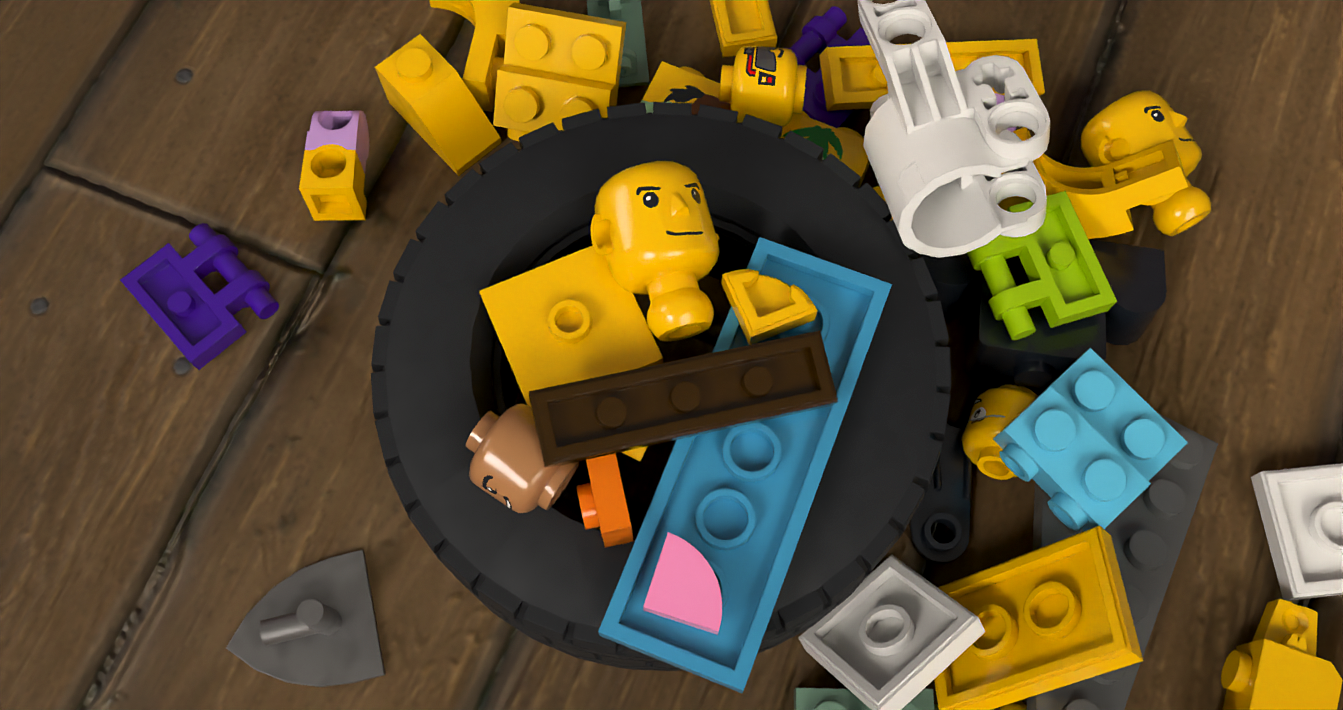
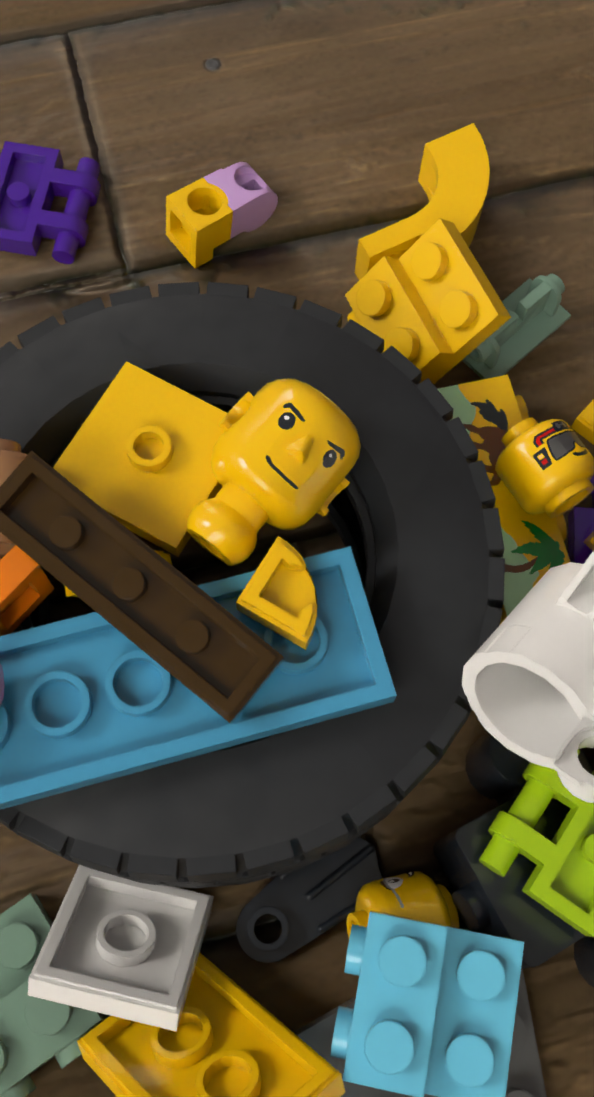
camera: 50 degrees right, 0 degrees up
yellow slope [375,34,502,176] -> none

